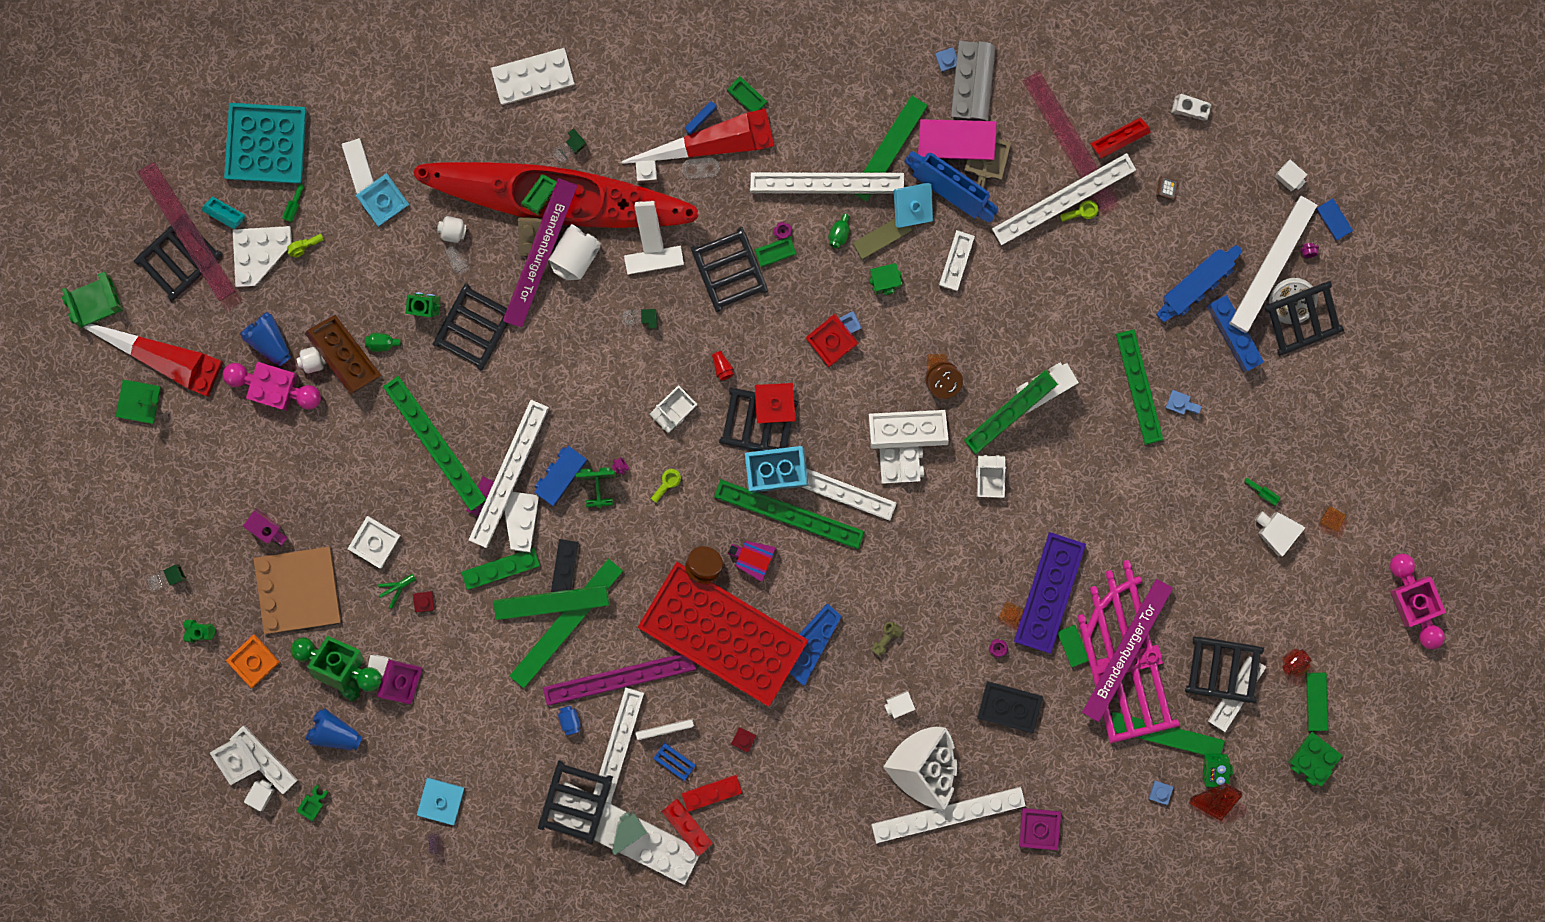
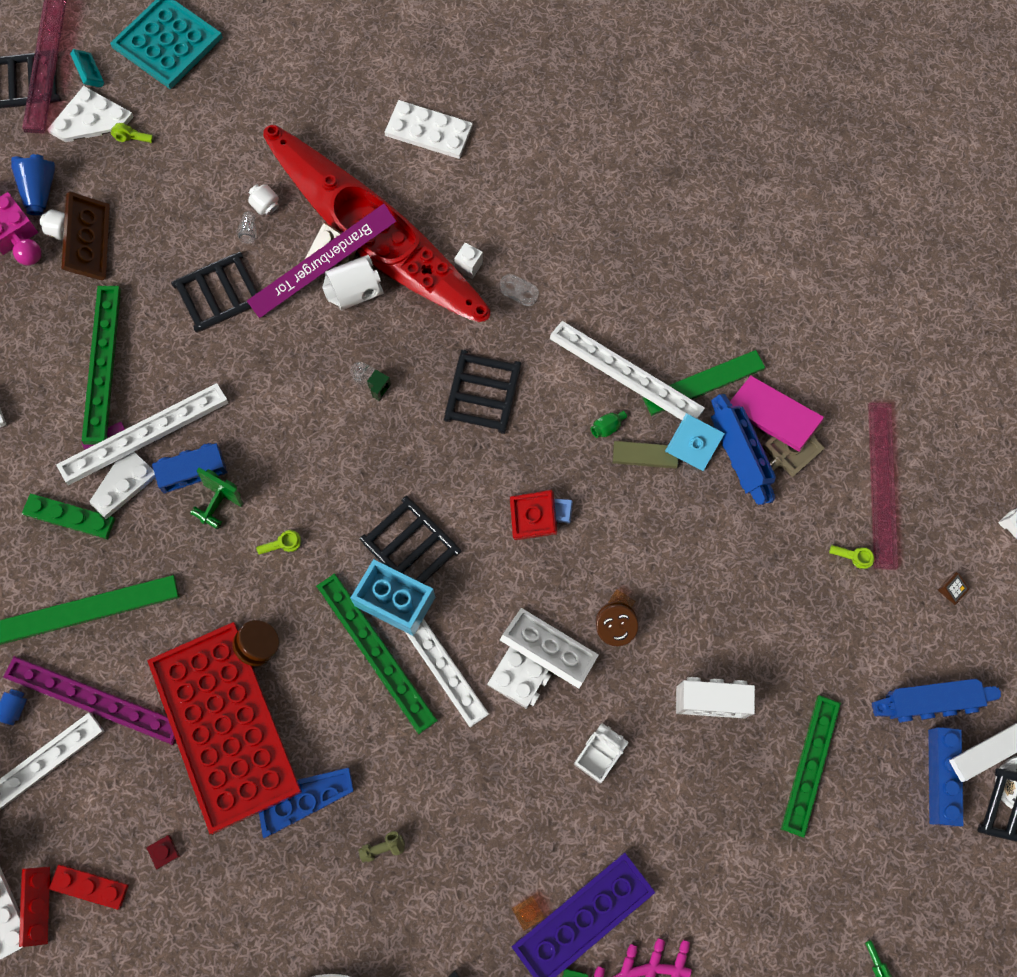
camera: 30 degrees right, 15 degrees down
green axle [282,184,304,223] -> none
white tile [342,138,374,193] -> none
medium azure plate [355,173,409,227] -> none
green plant [365,333,400,352] -> none
green head [406,292,441,317] -> none
green tile [493,585,610,620] -> none
green tile [521,174,557,215] -> none
black plate [551,539,578,592] -> none
leg [552,128,587,164] -> none
magenta plate [612,457,629,475] -> none
red plate [621,108,775,164] -> none
white tile [624,246,684,275] -> none
white tile [635,201,664,253] -> none
white tile [636,718,694,740] -> none
white piece [650,385,697,433] -> none
blue tile [653,743,696,781] -> none
blue tile [685,101,717,135] -> none
red cone [712,351,734,381] -> none
green tile [727,76,768,112] -> none
torso [728,541,775,581] -> none
green tile [754,237,797,268] -> none
red plate [755,383,795,423] -> none
magenta plate [773,222,792,240] -> none
green head [869,263,902,295] -> none
white brick [884,691,916,718] -> none
medium blue plate [935,47,957,72] -> none
white plate [939,230,975,291] -> none
light grey brick [950,41,996,121] -> none
green tile [964,370,1059,455] -> none
magenta plate [989,639,1008,658] -> none
white plate [992,153,1136,246] -> none
red plate [1090,117,1151,159] -> none
medium blue plate [1165,390,1202,415] -> none

